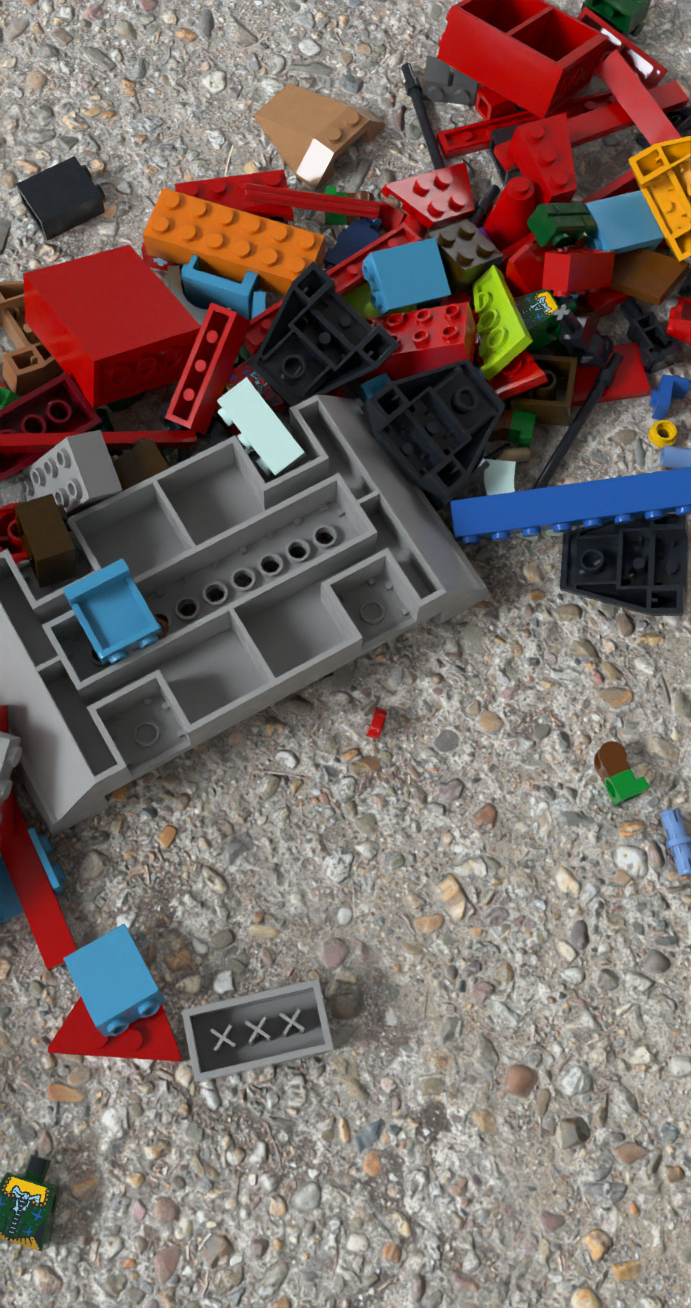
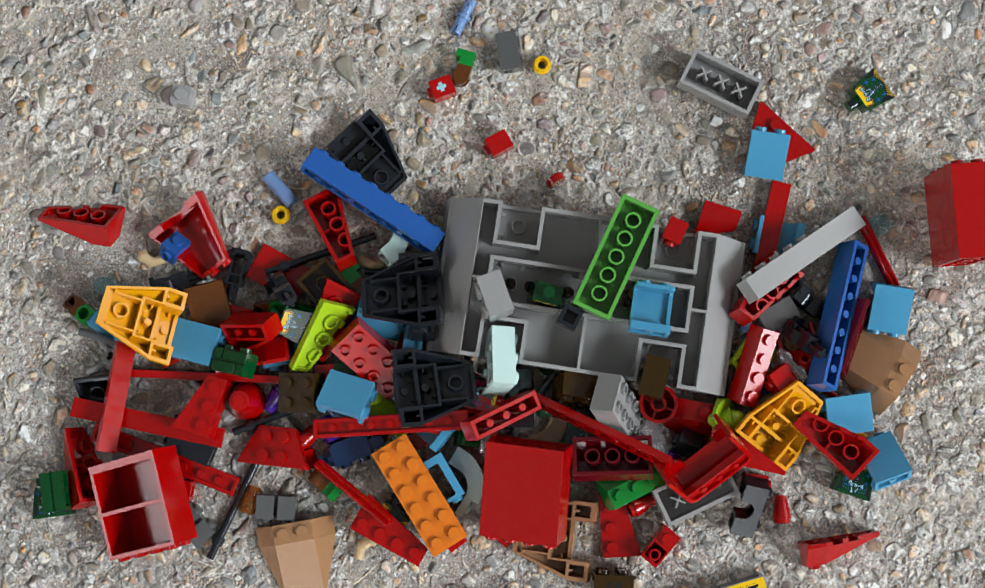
camera: 140 degrees left, 15 degrees up
blue bracket [649,374,691,420] -> none
none -> clear orange cone [239,485,260,515]
none -> dark grey piece [255,494,299,524]
none -> red wedge [302,189,357,272]
none -> red brick [427,74,457,103]
none -> light grey brick [474,269,514,322]
none -> red brick [483,129,514,159]
none -> dark grey hinge [495,30,524,74]
none -> dark green torso [526,280,567,309]
none -> tan tile [528,417,568,442]
none -> yellow plate [532,56,551,75]
none -> black brick [555,303,584,332]
none -> bright green brick [571,194,660,321]
none -> red brick [660,216,689,249]
none -> red slope [694,200,742,234]

